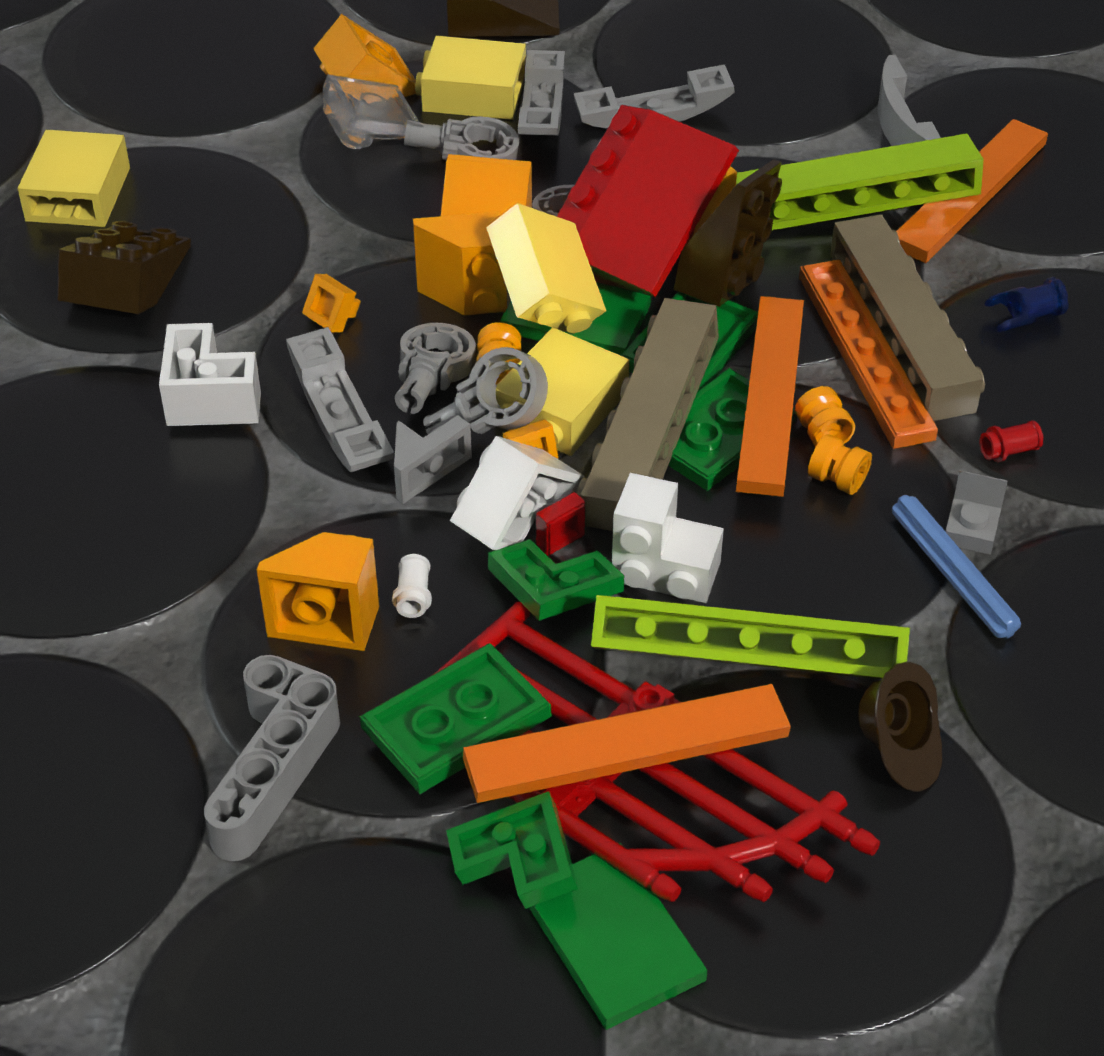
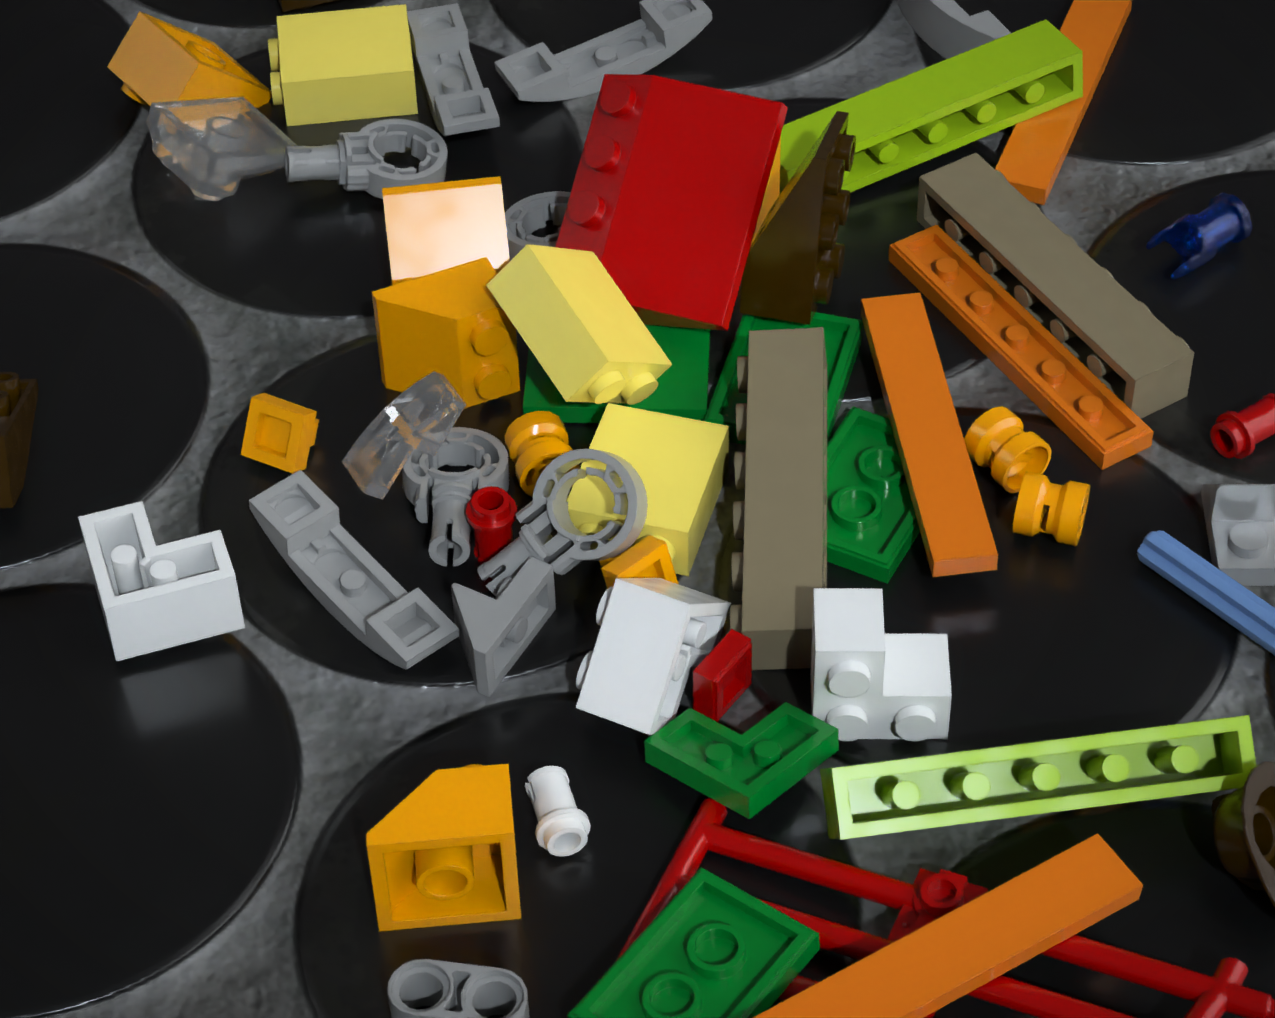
camera: 15 degrees left, 0 degrees up
none -> clear slope [342,371,466,500]
none -> red pin [466,486,518,564]

